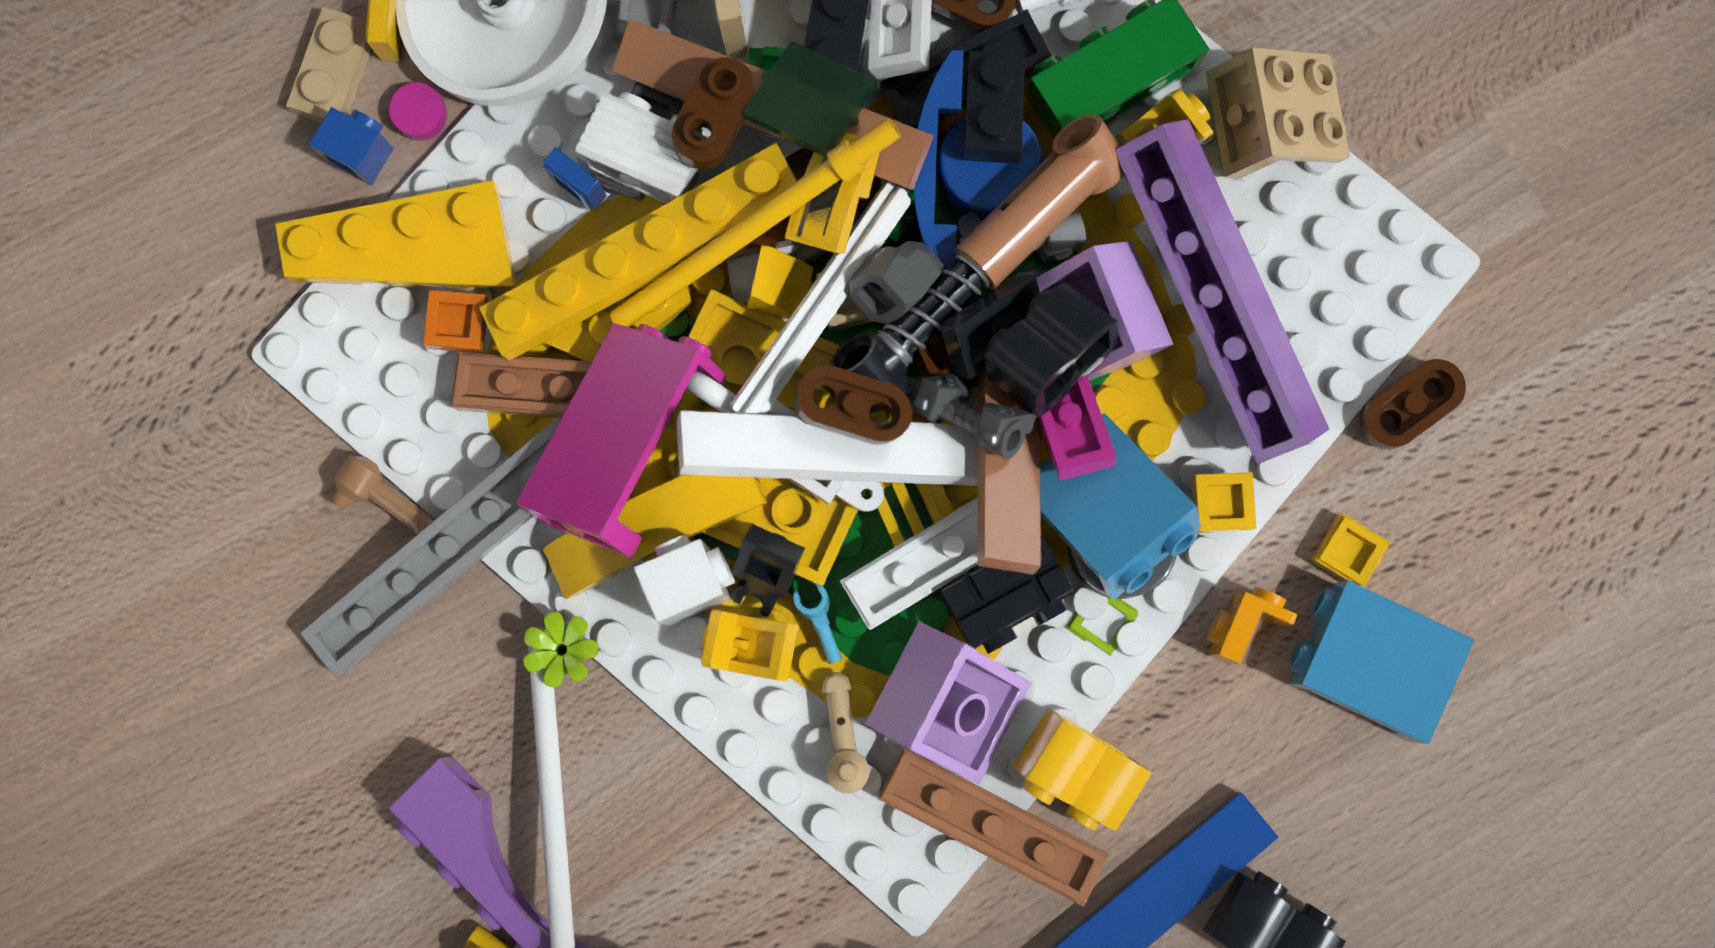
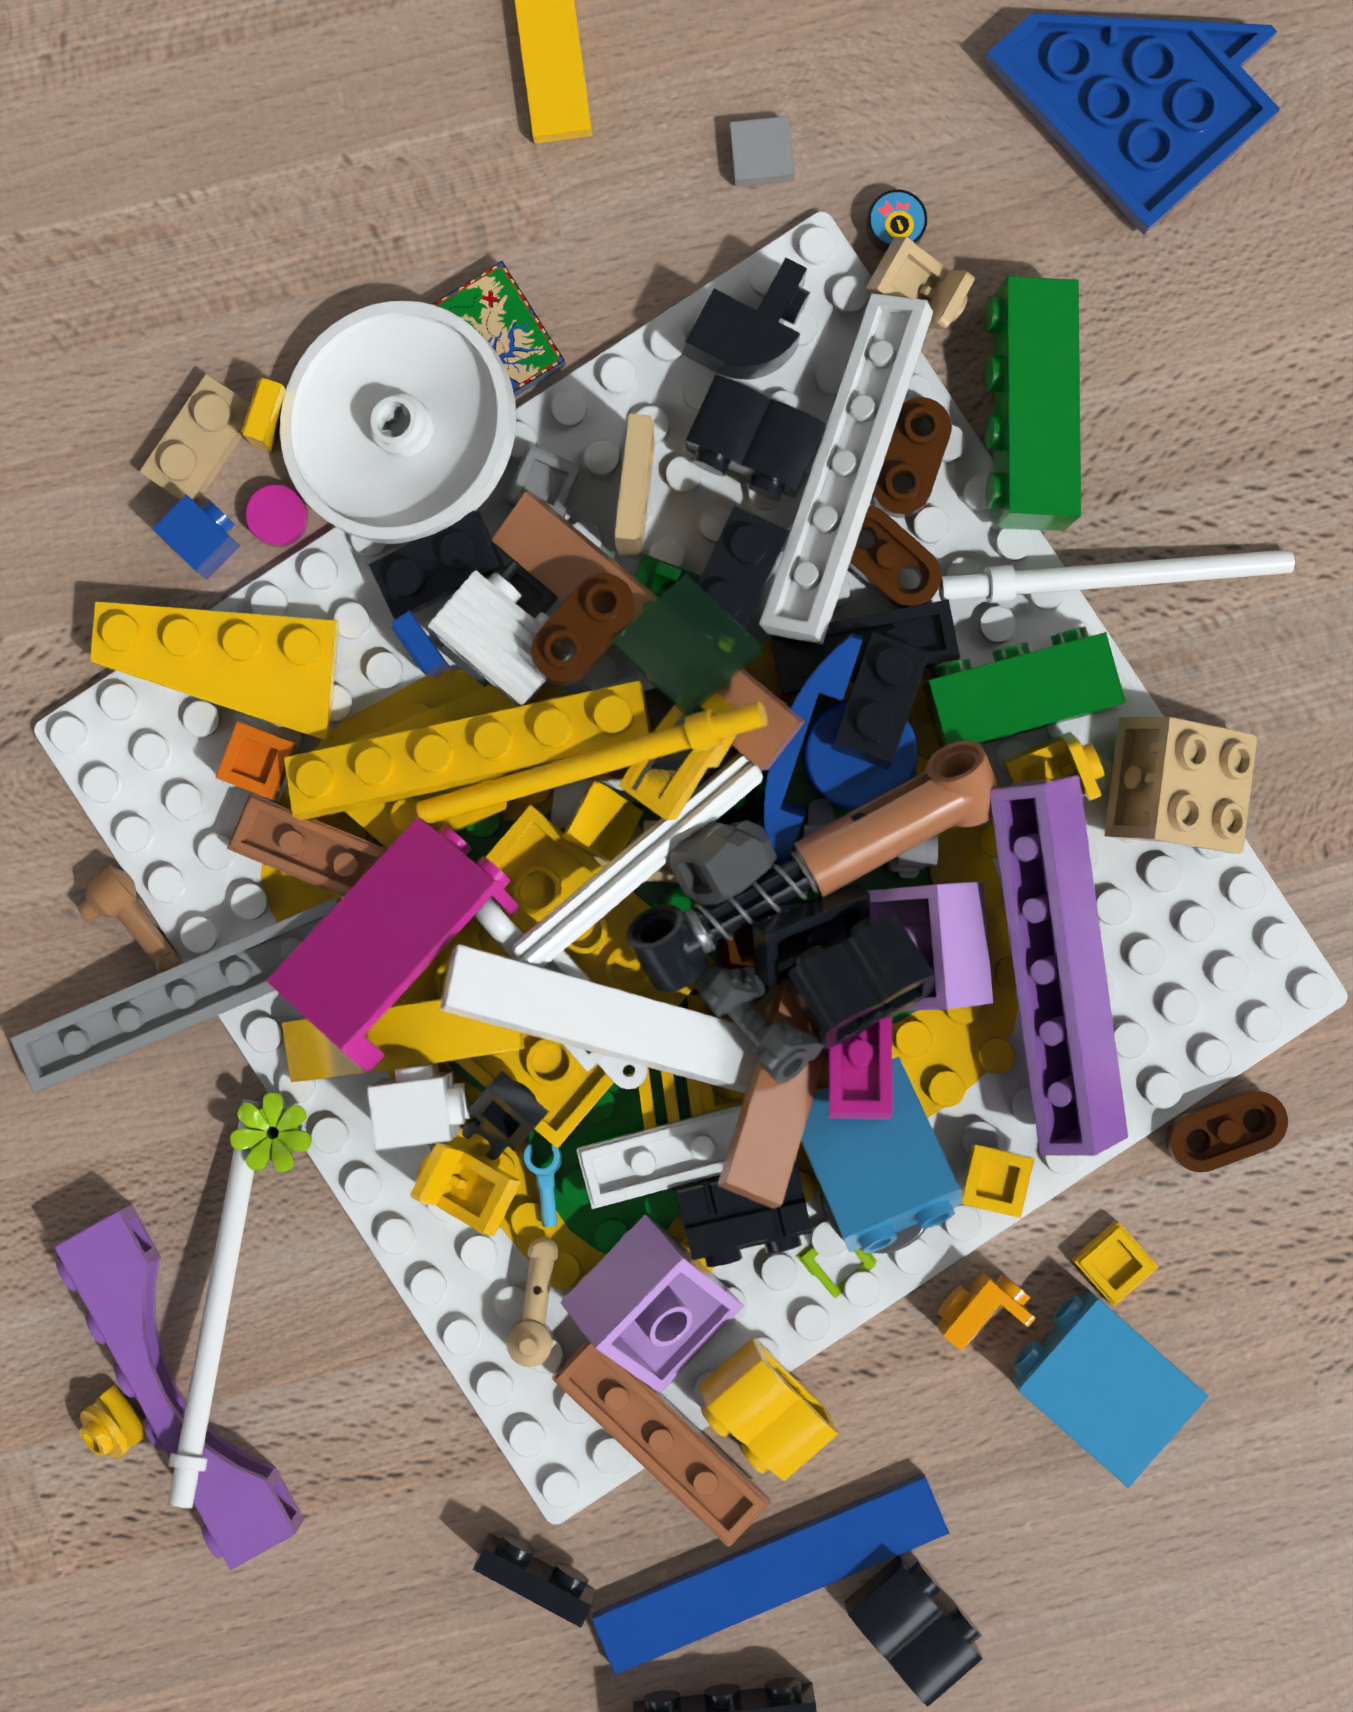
camera: 15 degrees right, 5 degrees up
reddish brown plate [793,365,912,445] -> none
none -> black plate [368,511,505,619]

